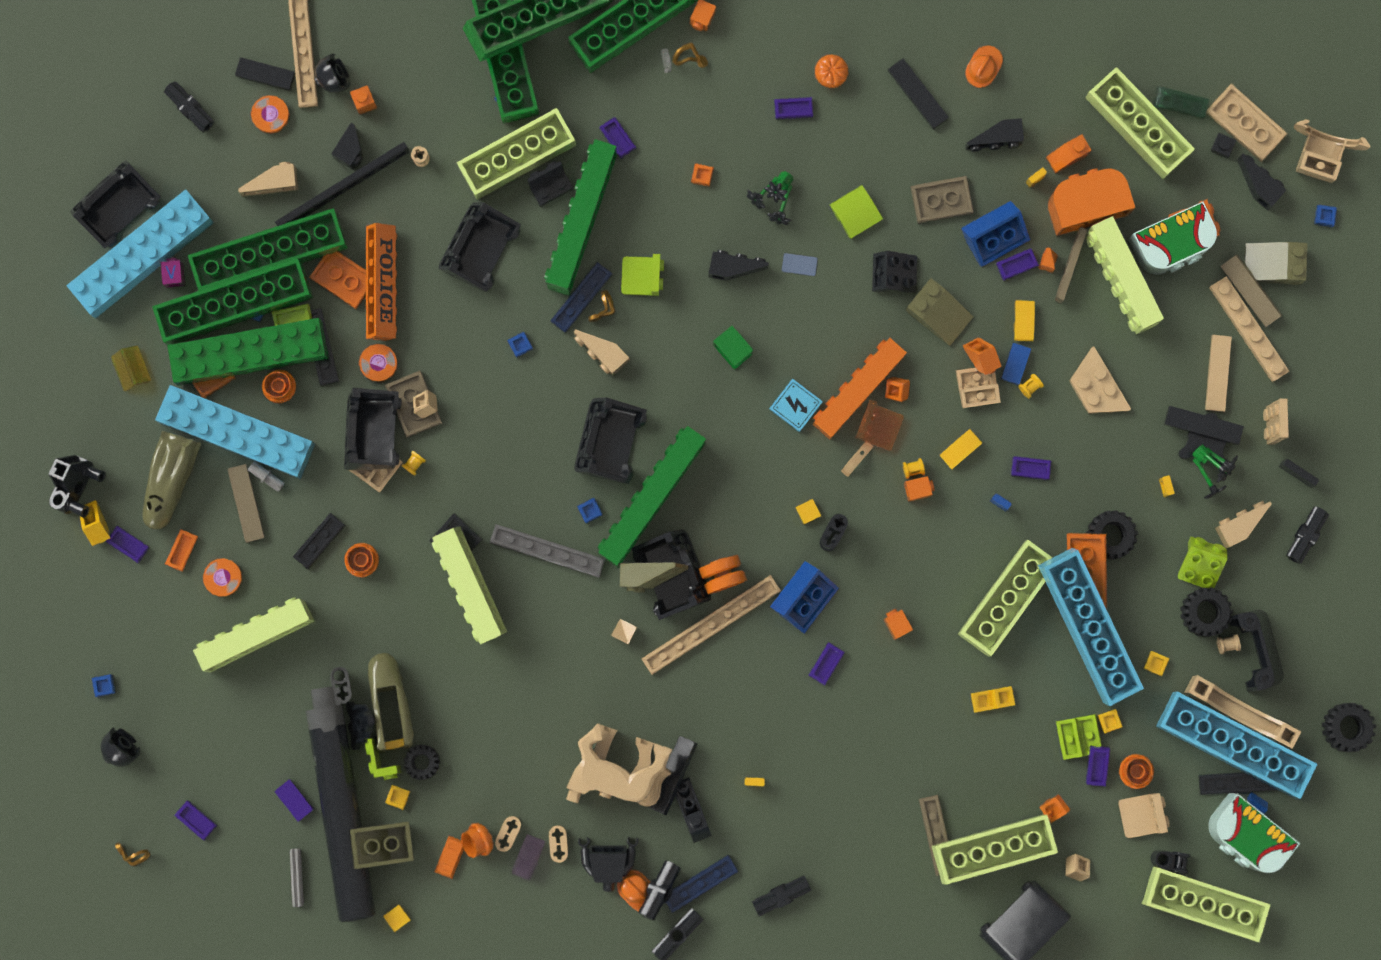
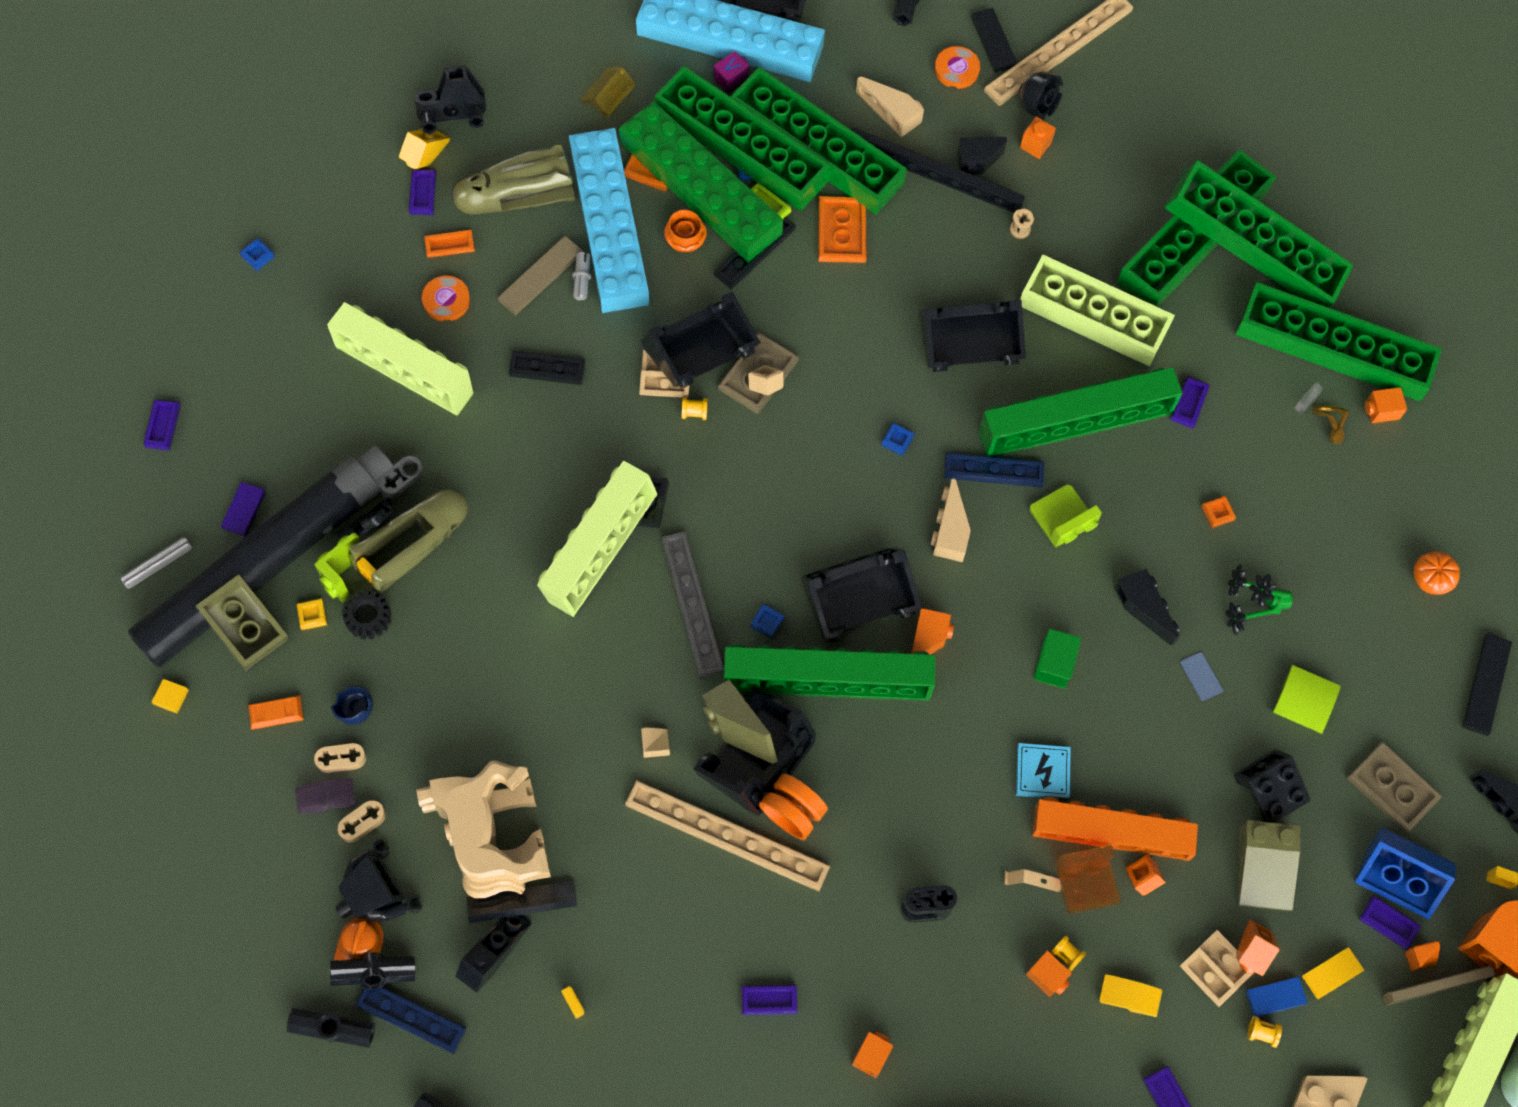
camera: 55 degrees right, 15 degrees down
black cylinder [100,728,140,767] -> none
pearl gold piece [115,842,151,866] -> none
orange piece [344,543,379,577] -> none
orange tile [359,344,398,382] -> none
orange brick [366,223,397,341] -> none
orange piece [461,823,493,858] -> none
black bracket [527,161,573,207] -> none
pearl gold piece [588,290,615,322] -> none
blue slope [770,561,839,634] -> none
dark purple tile [774,97,813,119] -> none
yellow tile [795,499,821,525] -> none
blue tile [990,494,1012,512] -> none
none -> dark blue hair [331,686,374,725]
none -> orange slope [911,608,954,655]

